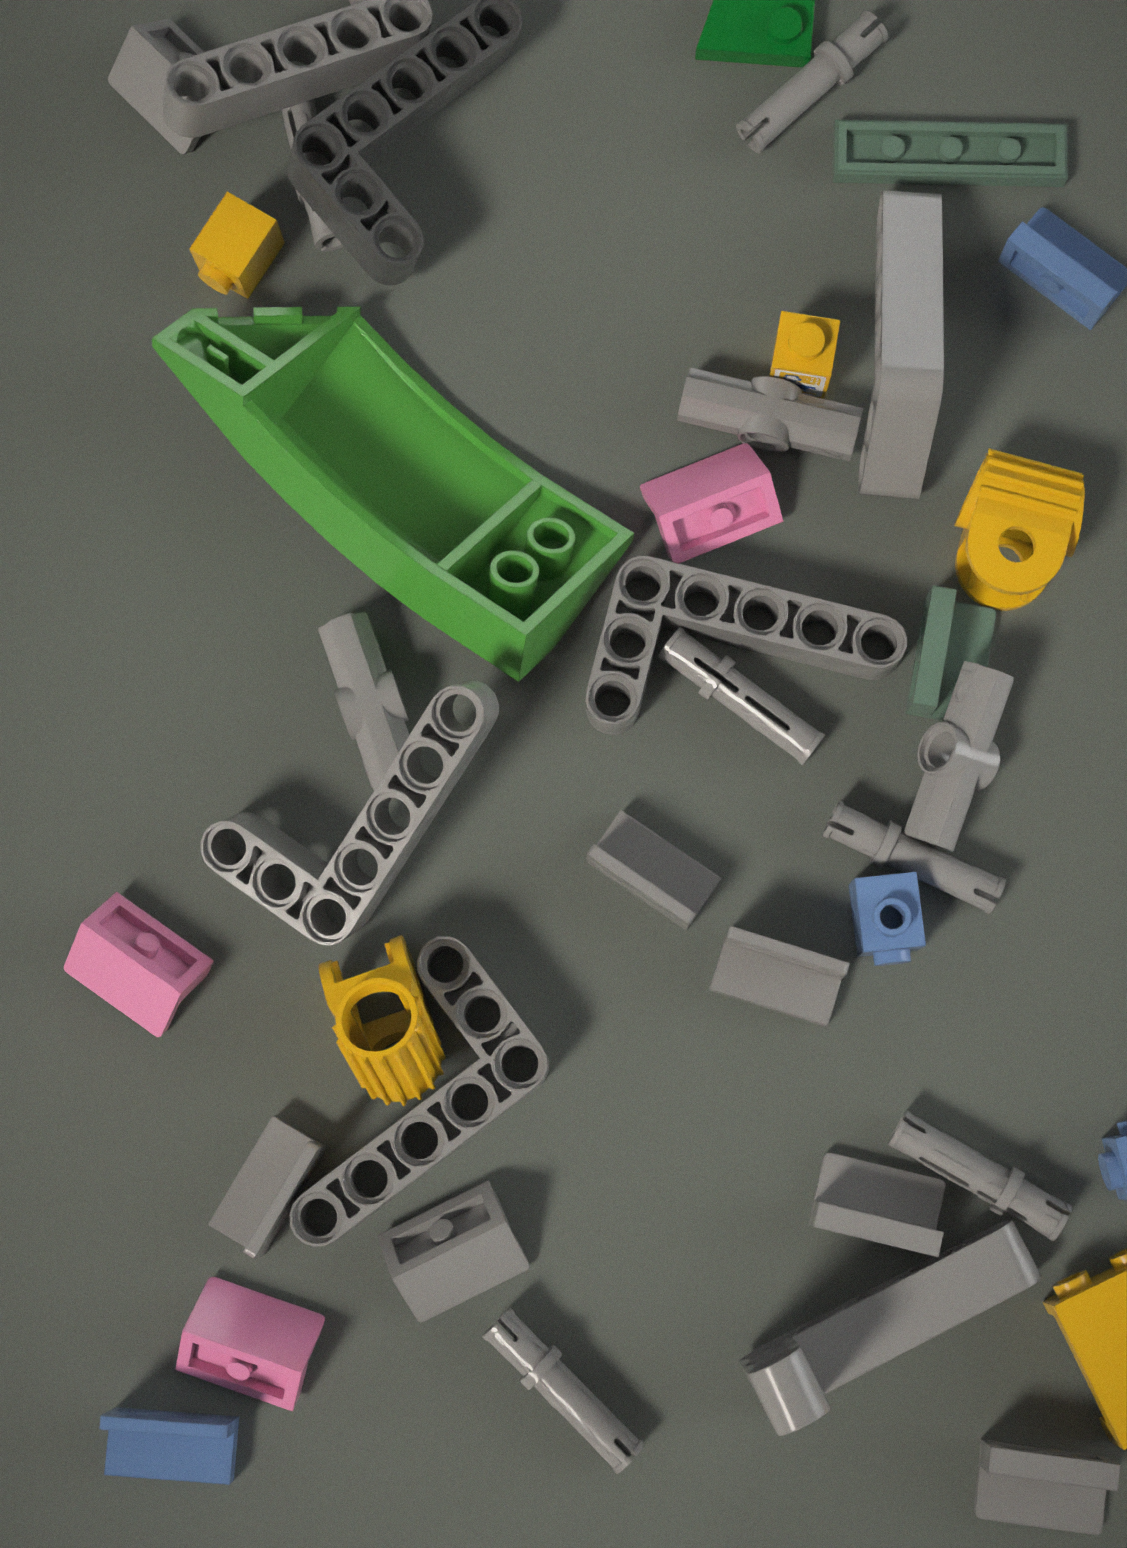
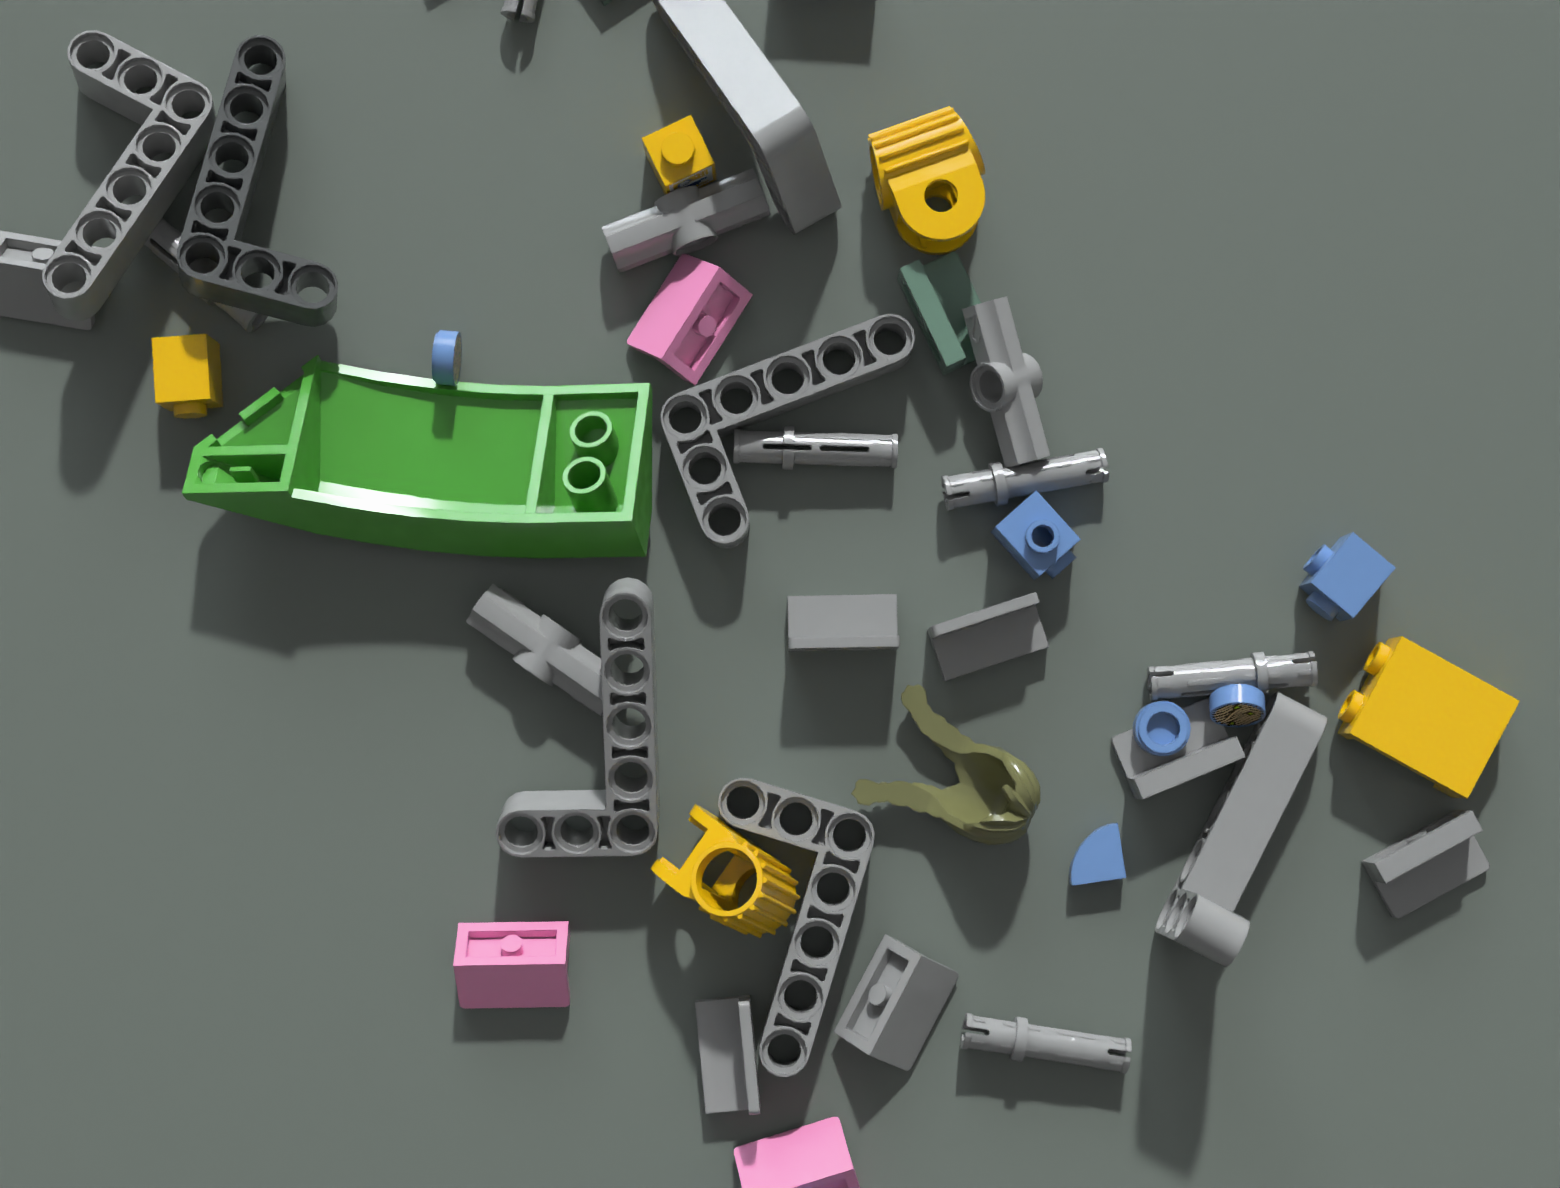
camera: 40 degrees left, 5 degrees up
none -> medium blue tile [432,330,462,386]
none -> olive hair [851,684,1041,845]
none -> medium blue tile [1069,823,1126,886]
none -> medium blue tile [1133,701,1191,756]
none -> tile [1209,684,1266,727]

